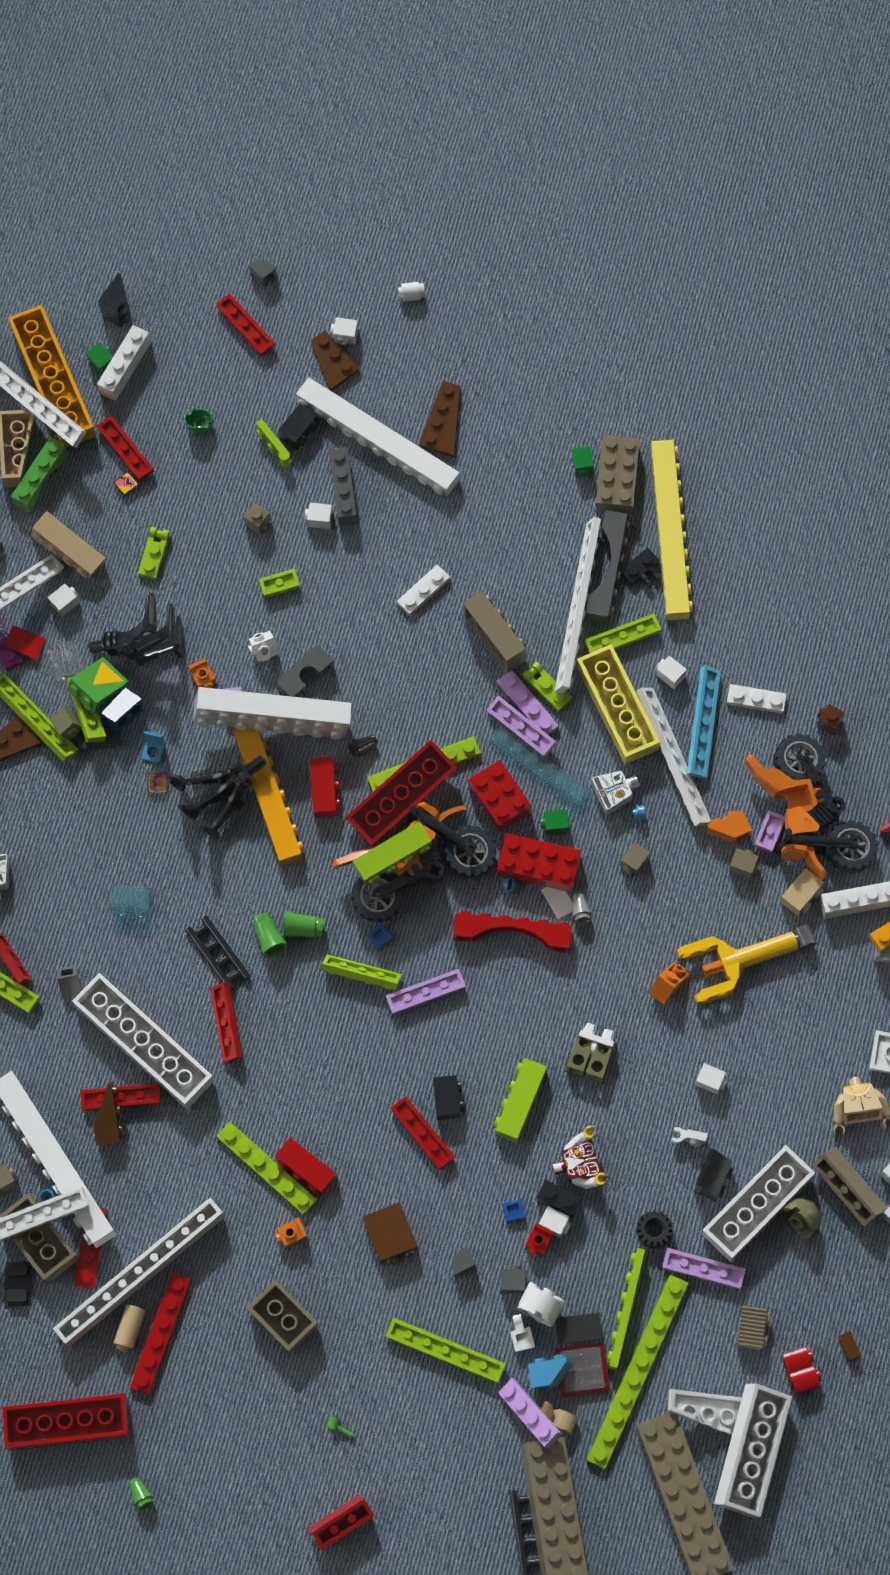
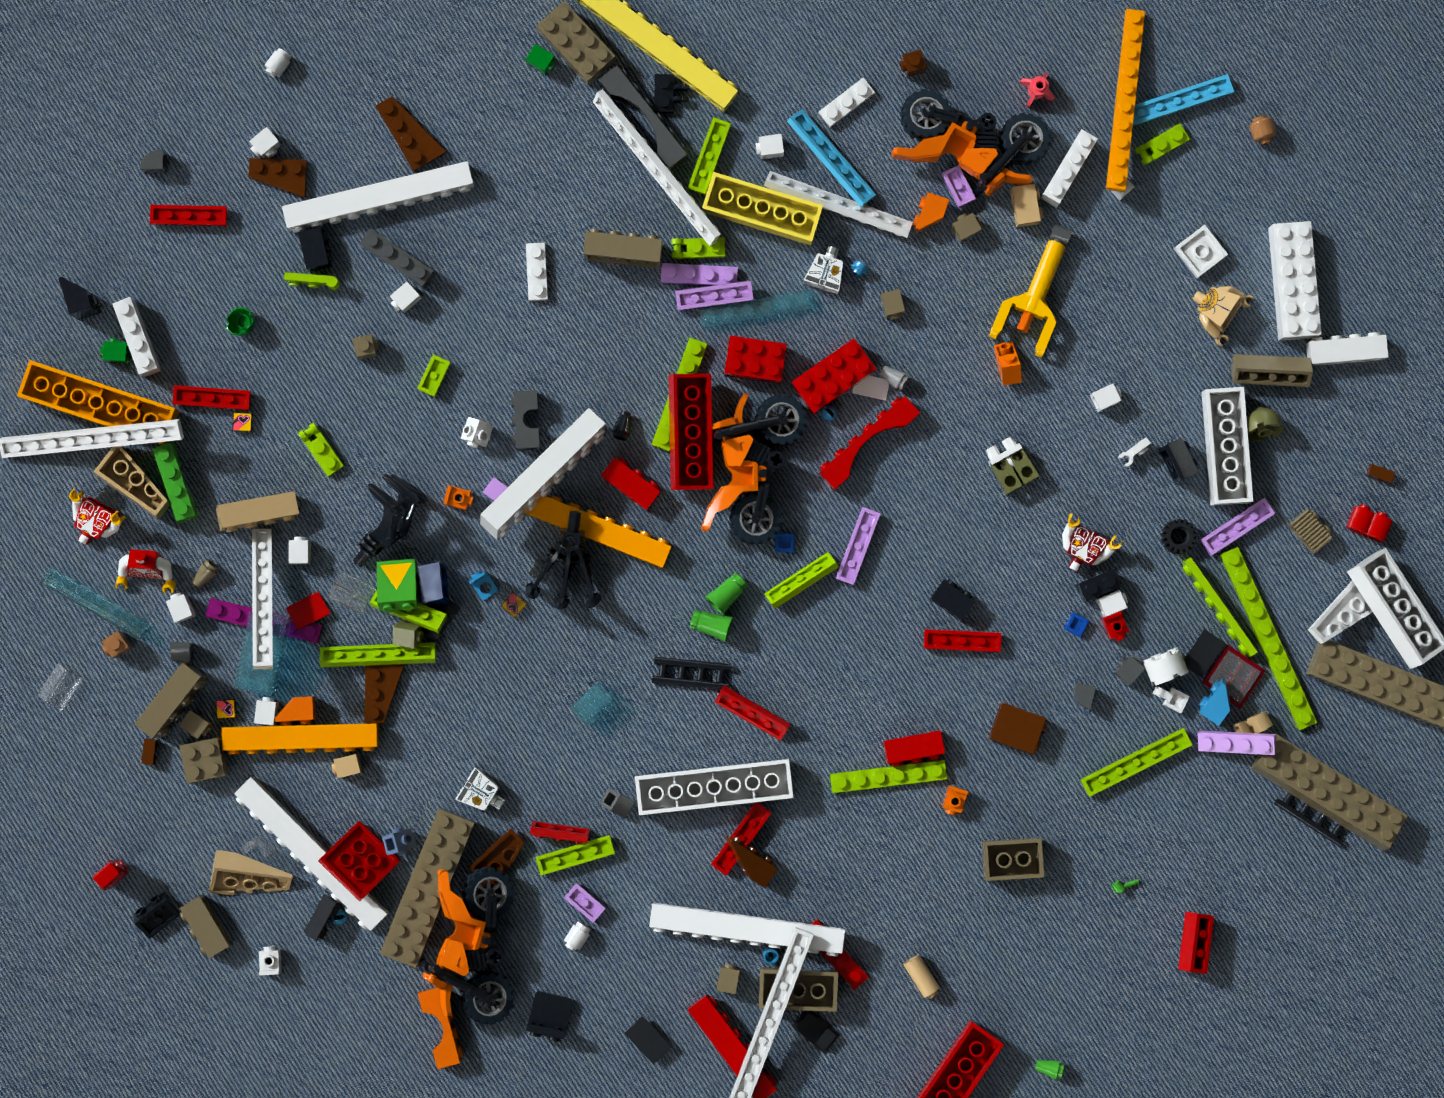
camera: 55 degrees left, 15 degrees up
white brick [53,1198,225,1348] -> none
red plate [130,1273,191,1395] -> none
lime brick [352,821,432,884] -> none
lime brick [493,1058,547,1143] -> none
green brick [540,809,569,836] -> none

